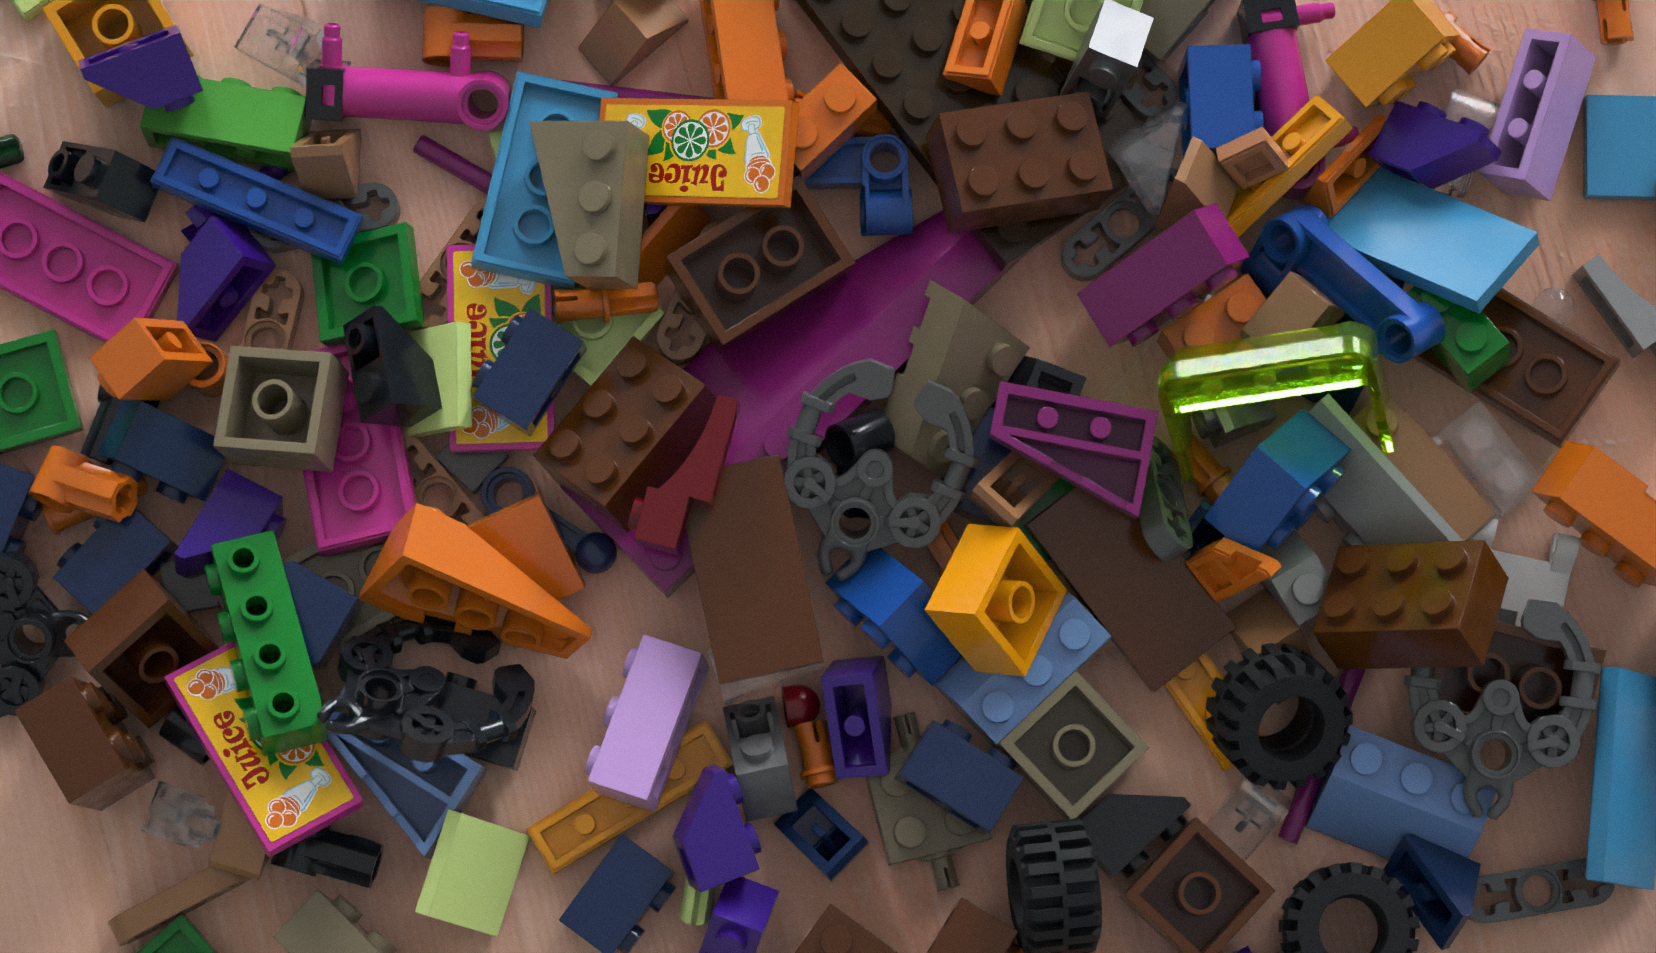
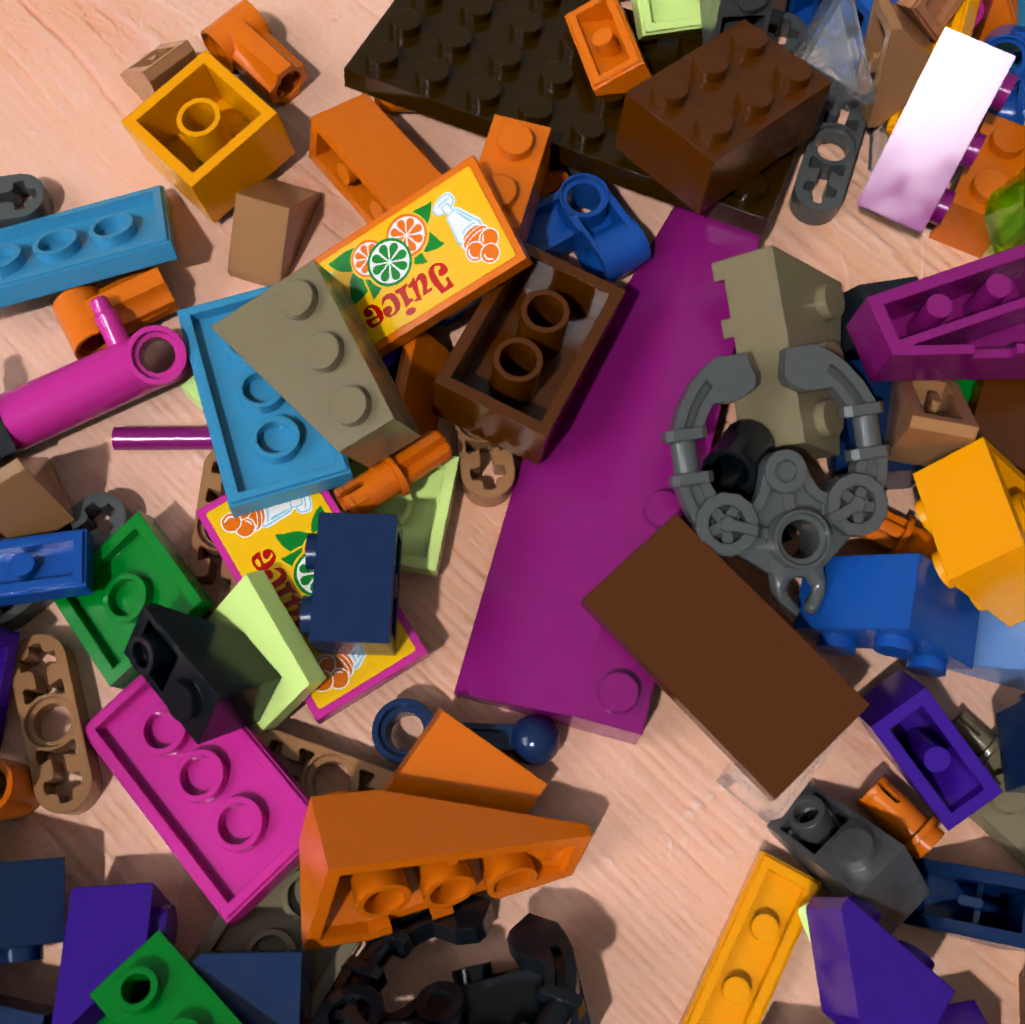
camera: 30 degrees left, 10 degrees down
dark tan brick [213,345,349,472] -> none
dark grey tile [435,442,510,495] -> none
reddish brown brick [533,336,716,533] -> none
lavender brick [585,634,710,813] -> none
dark red slope [628,394,740,555] -> none
dark red hinge [781,684,820,728] -> none

